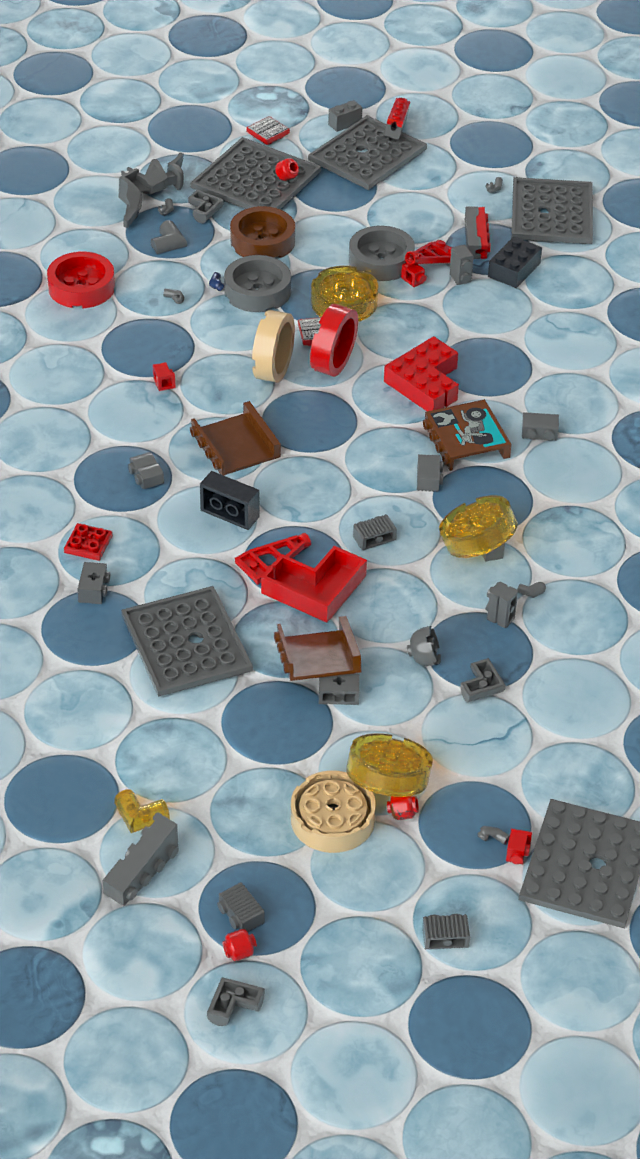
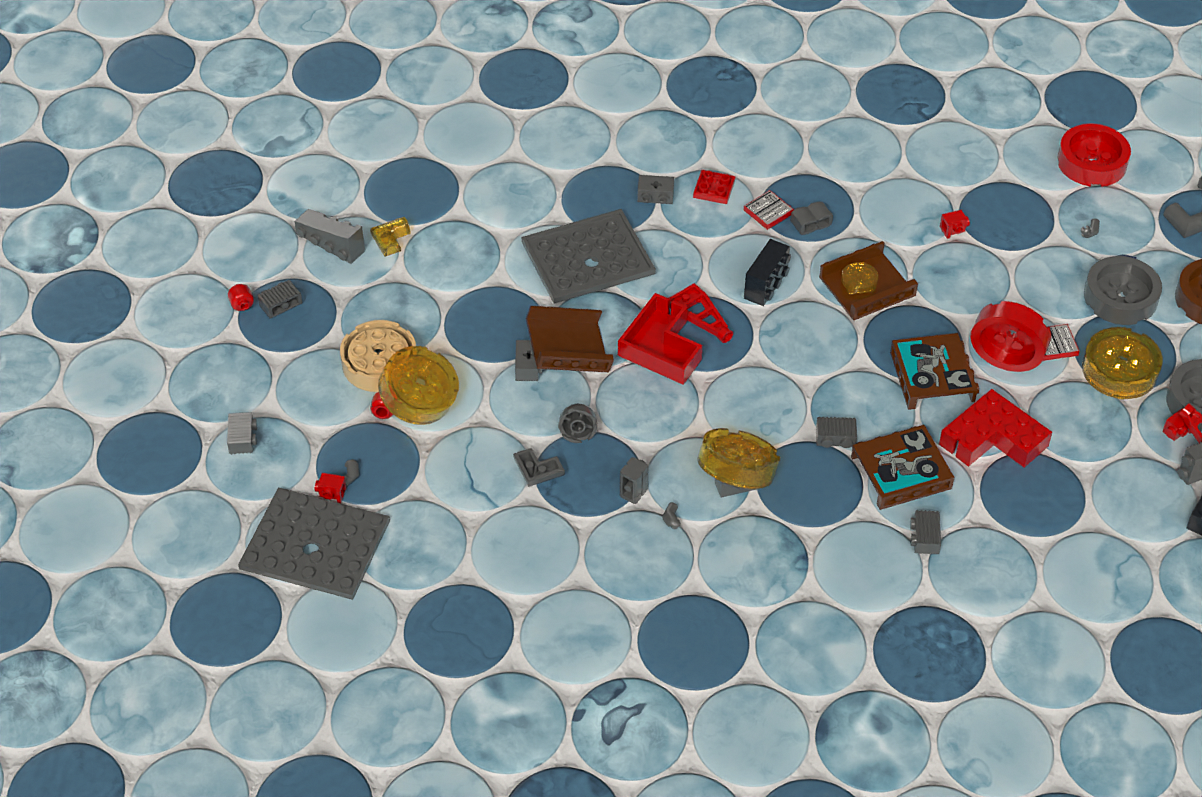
camera: 90 degrees right, 5 degrees up
dark grey brick [207,977,265,1026] -> none
tan brick [252,310,295,383] -> none
dark grey brick [353,514,397,550] -> none
none -> tile [743,190,794,230]
none -> clear yellow tile [841,262,878,294]
none -> panel [890,333,979,410]

